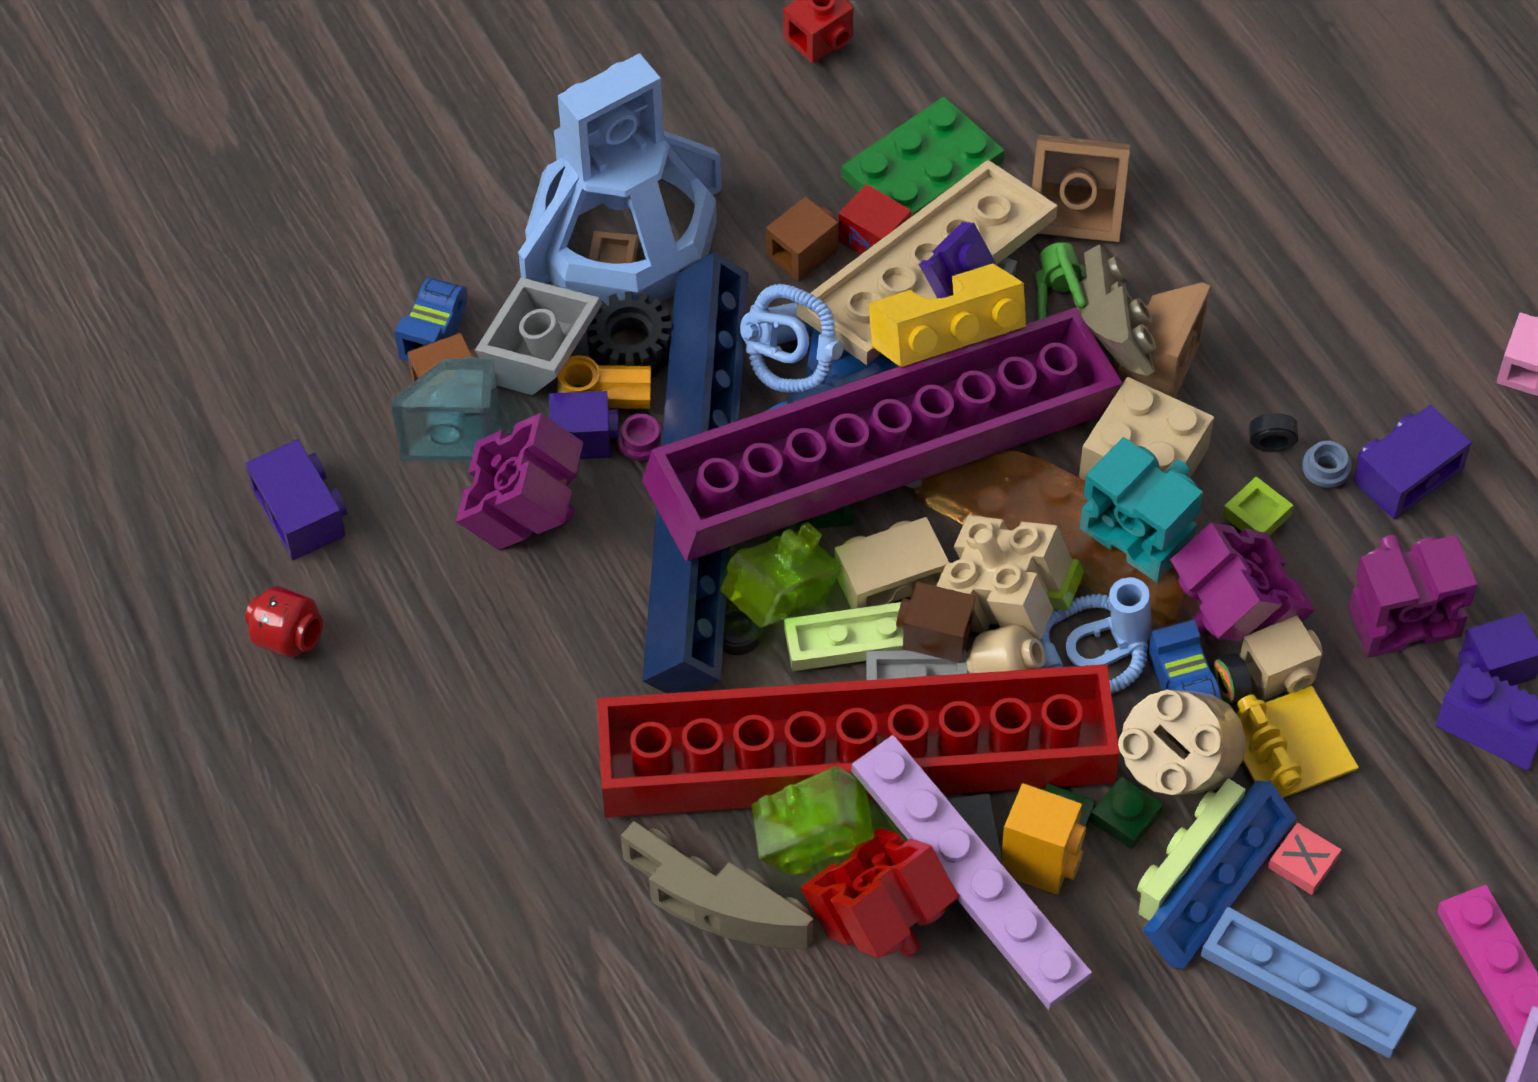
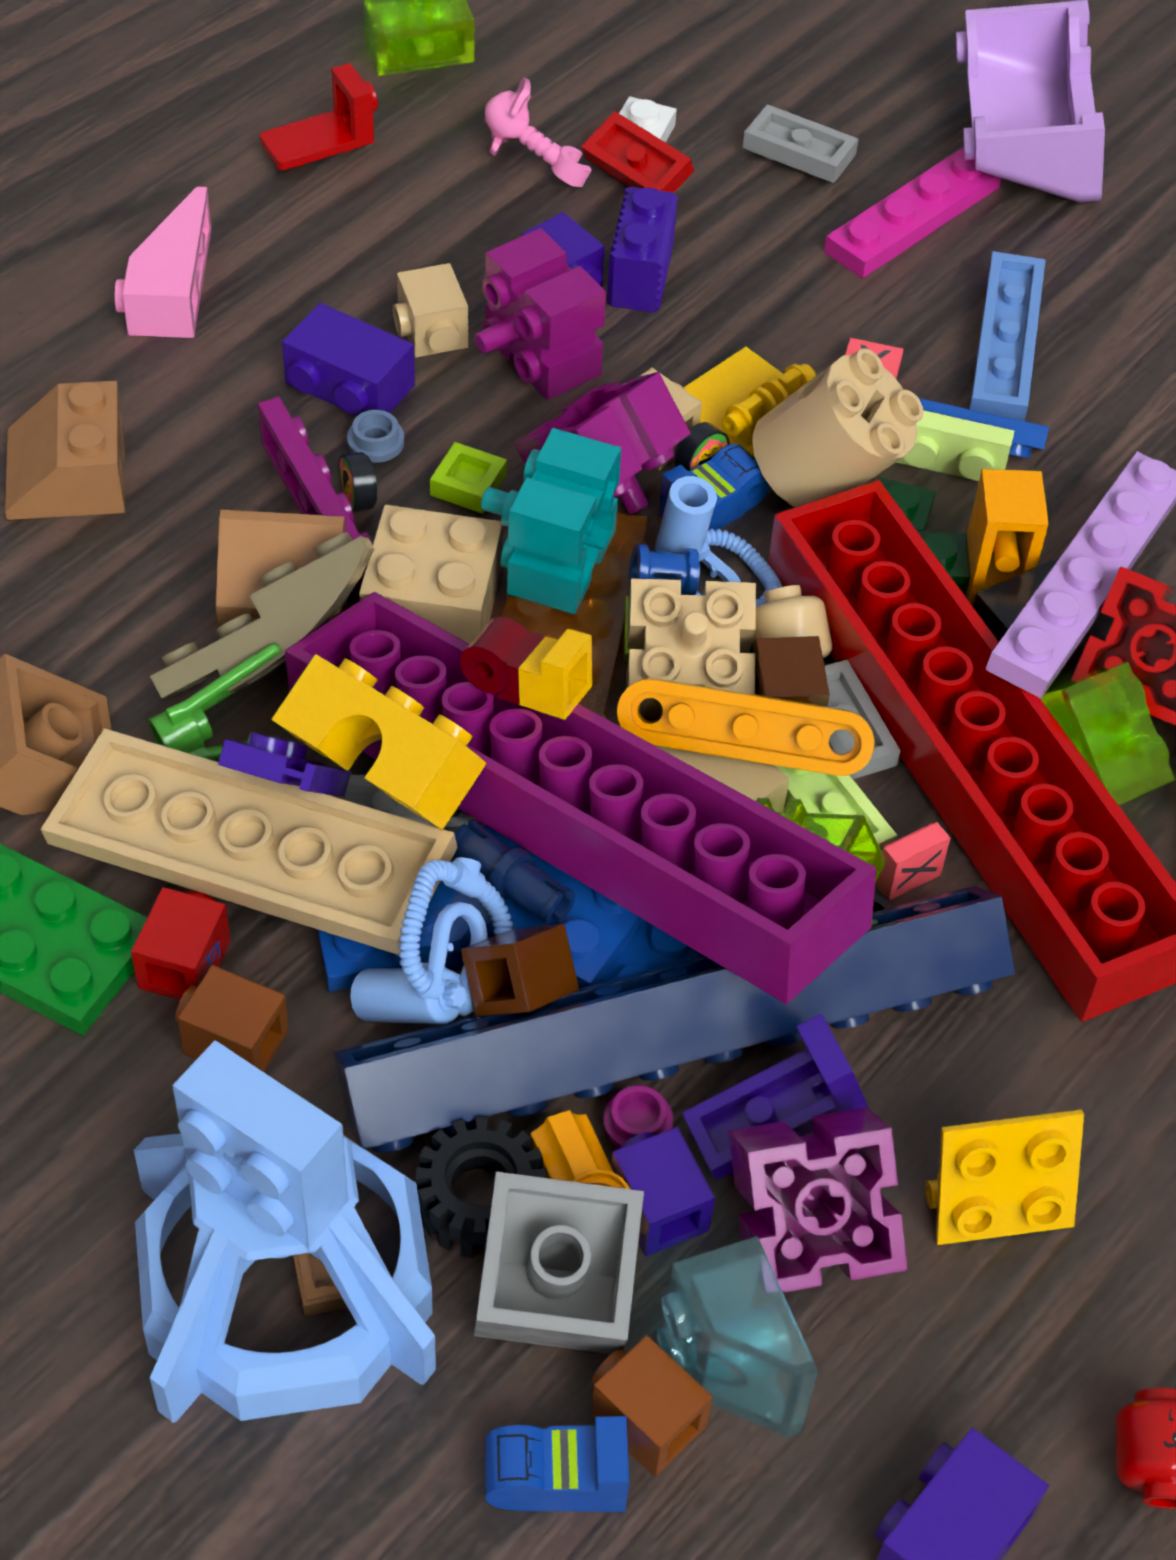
camera: 115 degrees left, 5 degrees down
none -> medium nougat slope [5,381,125,520]
none -> magenta plate [258,397,373,600]
none -> tan brick [393,263,468,358]
none -> leg [460,617,592,720]
none -> reddish brown brick [461,923,579,1017]
none -> light orange plate [617,678,874,776]
none -> blue bush [628,543,700,595]
none -> dark purple bracket [682,1013,869,1181]
none -> coral tile [876,822,951,900]
none -> yellow hinge [925,1109,1084,1245]

